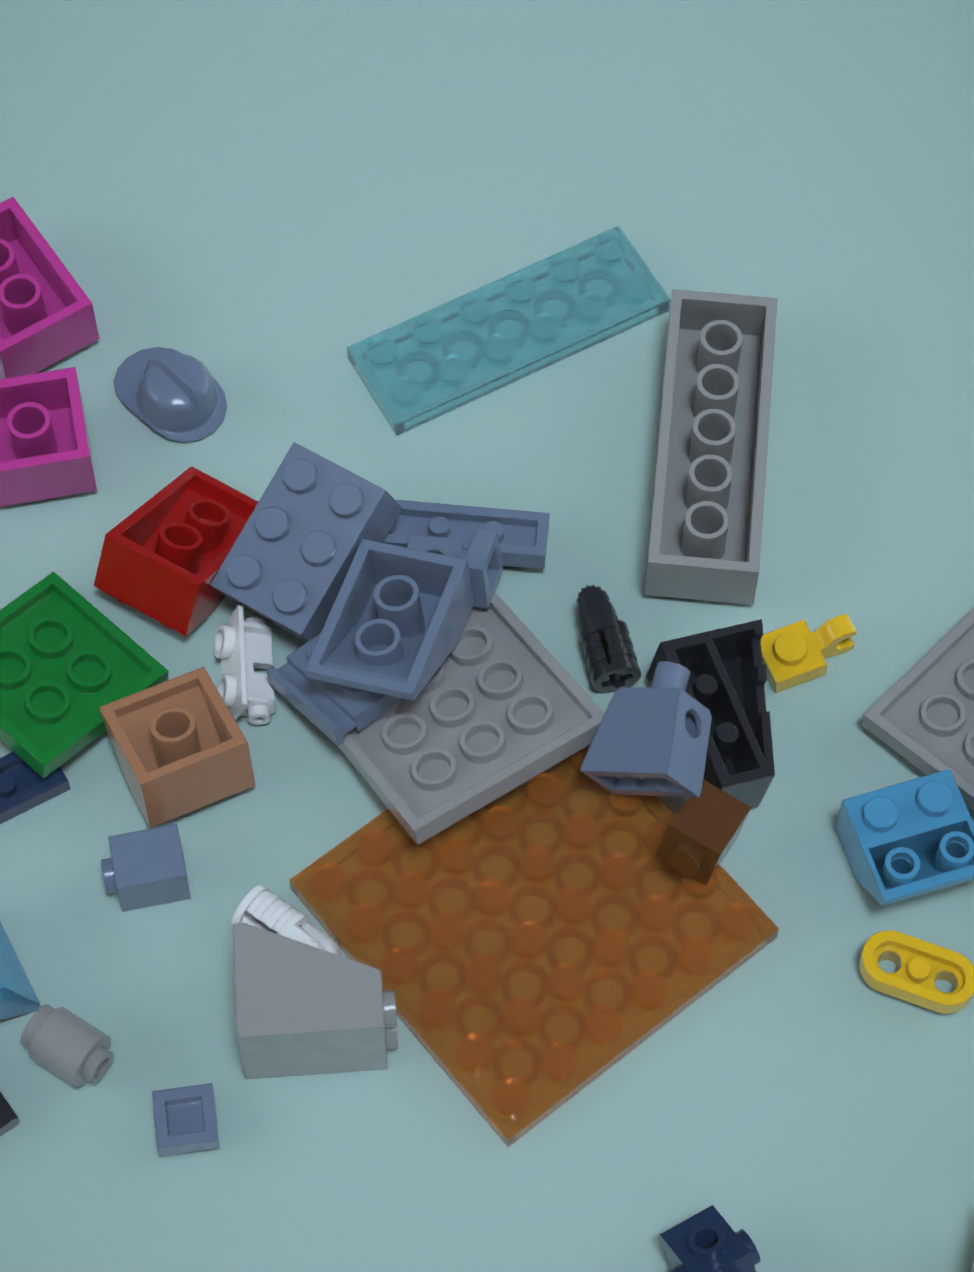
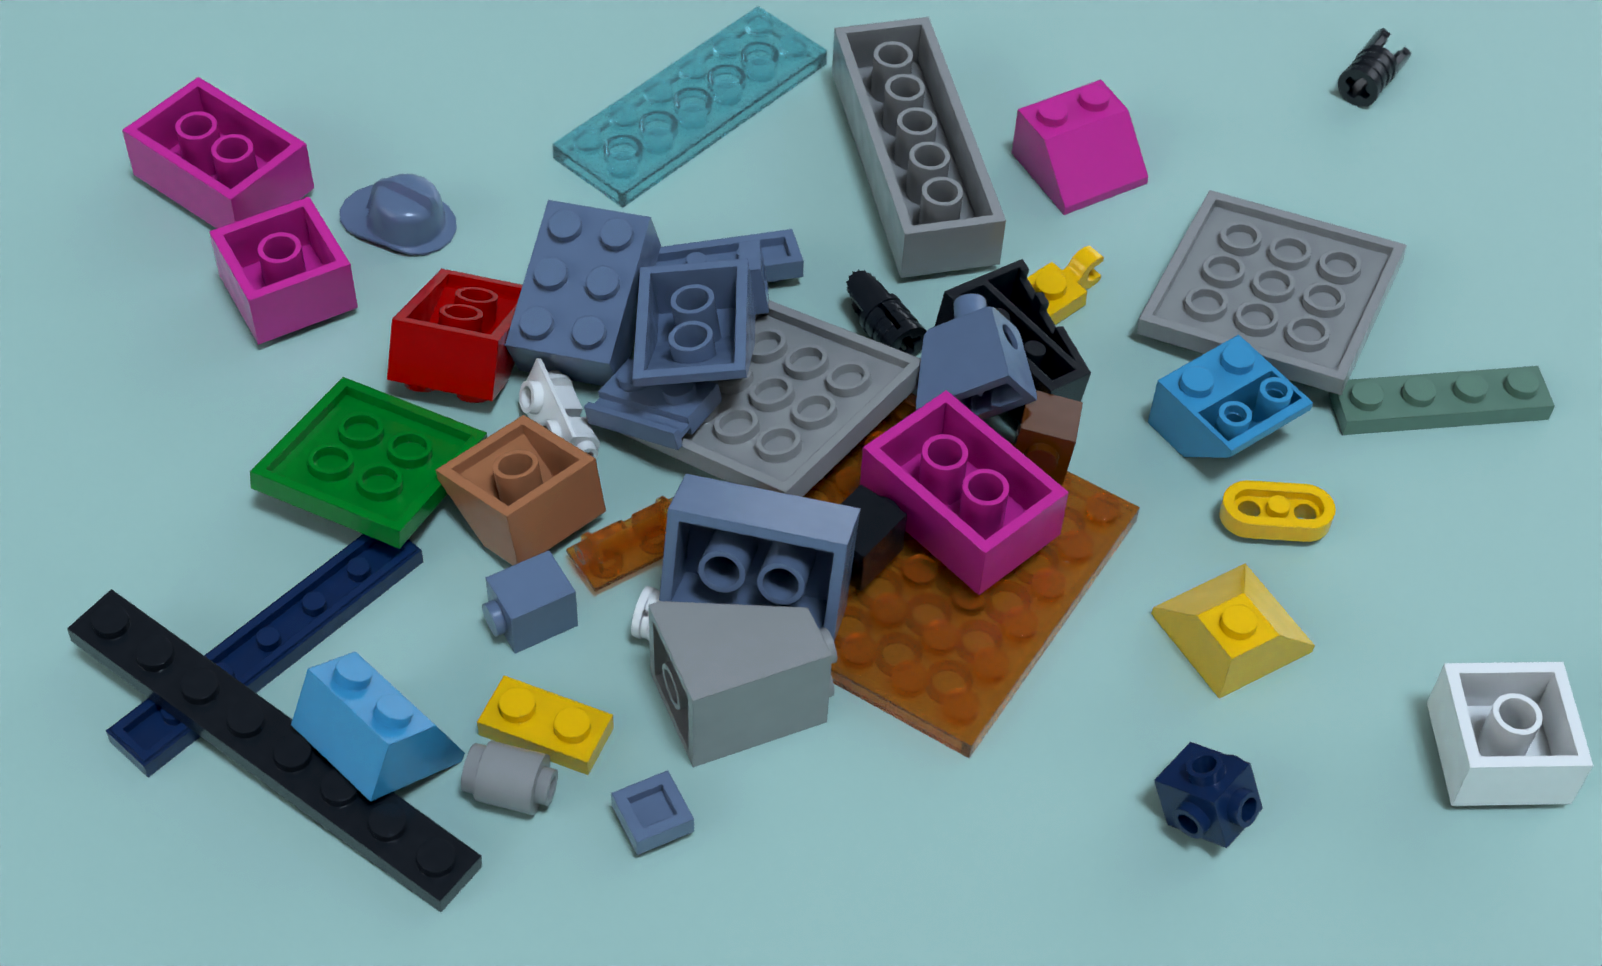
camera: 20 degrees left, 10 degrees down
none -> yellow plate [477,675,614,775]
none -> clear orange hinge [566,496,674,592]
none -> sand blue brick [659,474,861,642]
none -> black brick [841,484,907,592]
none -> dark pink brick [860,390,1069,595]
none -> dark pink slope [1012,79,1148,215]
none -> yellow slope [1151,563,1315,699]

